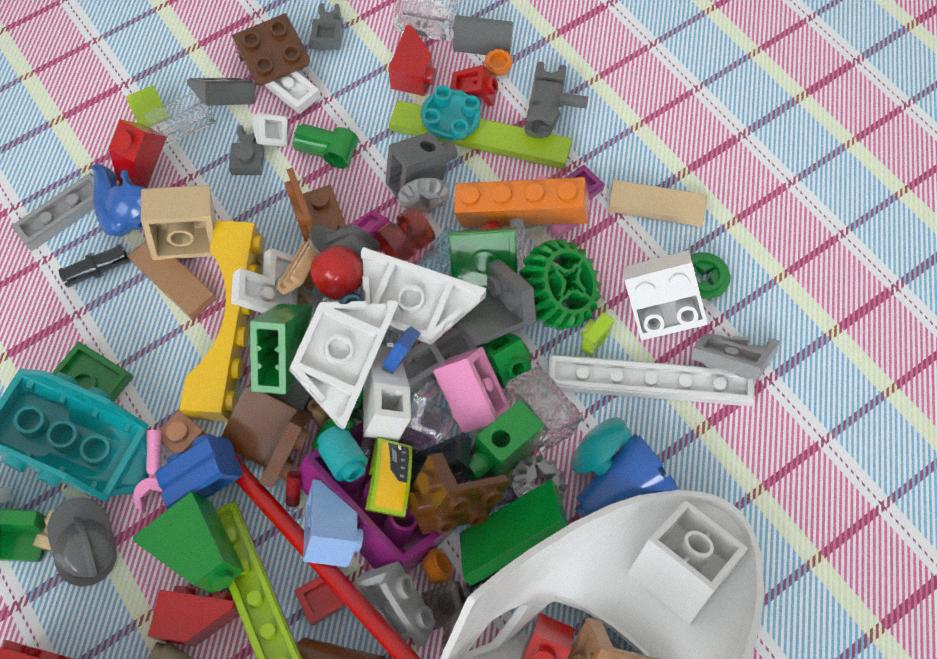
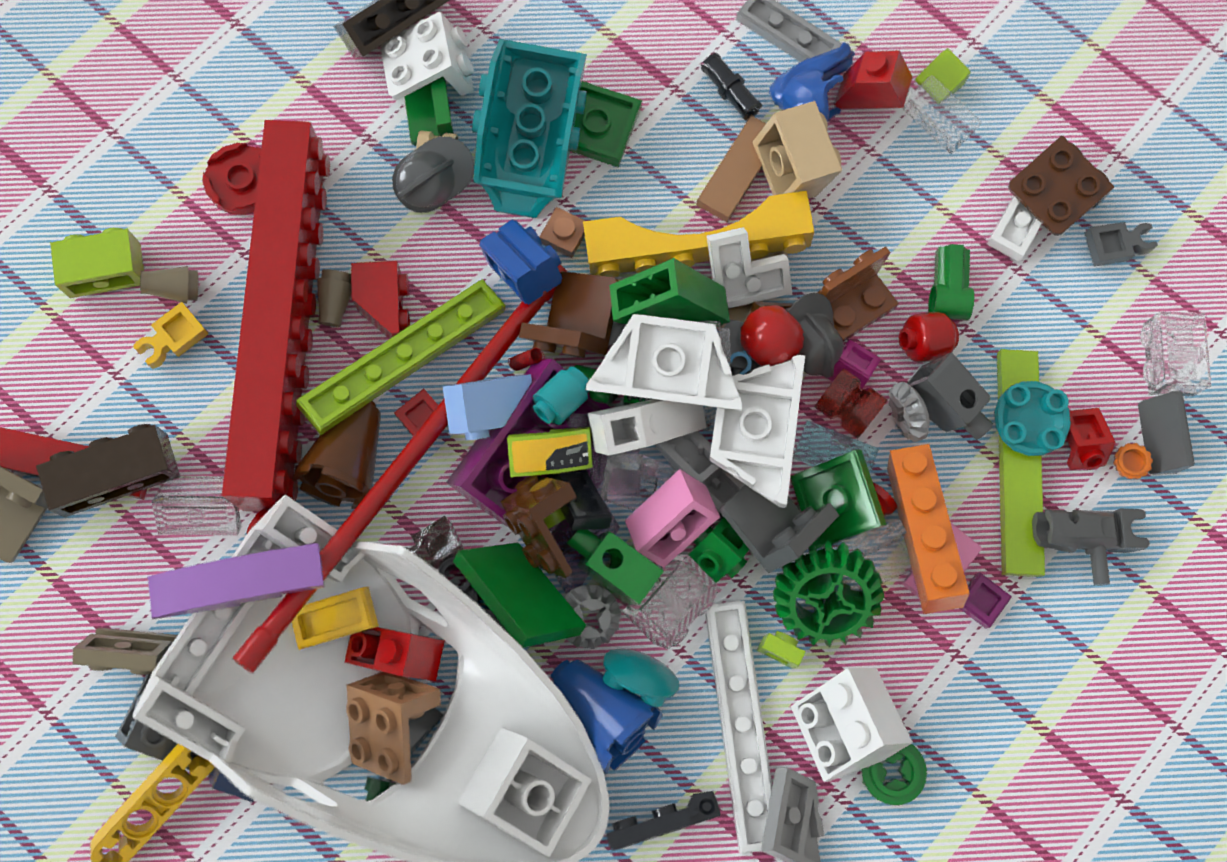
camera: 70 degrees right, 10 degrees up
bright pink piece [133,430,165,512] -> none
green slope [133,491,245,594] -> none
dark grey slope [187,78,255,106] -> none
dark grey plate [229,125,264,175] -> none
white slope [252,113,288,147] -> none
light nougat tile [275,238,319,295] -> none
light grey bracket [356,561,436,647] -> none
blue tile [382,326,421,374] -> none
red slope [388,24,436,96] -> none
orange piece [421,547,452,583] -> none
tan tile [608,180,707,227] -> none
none -> black hinge [606,791,721,851]
none -> red head [899,312,959,363]

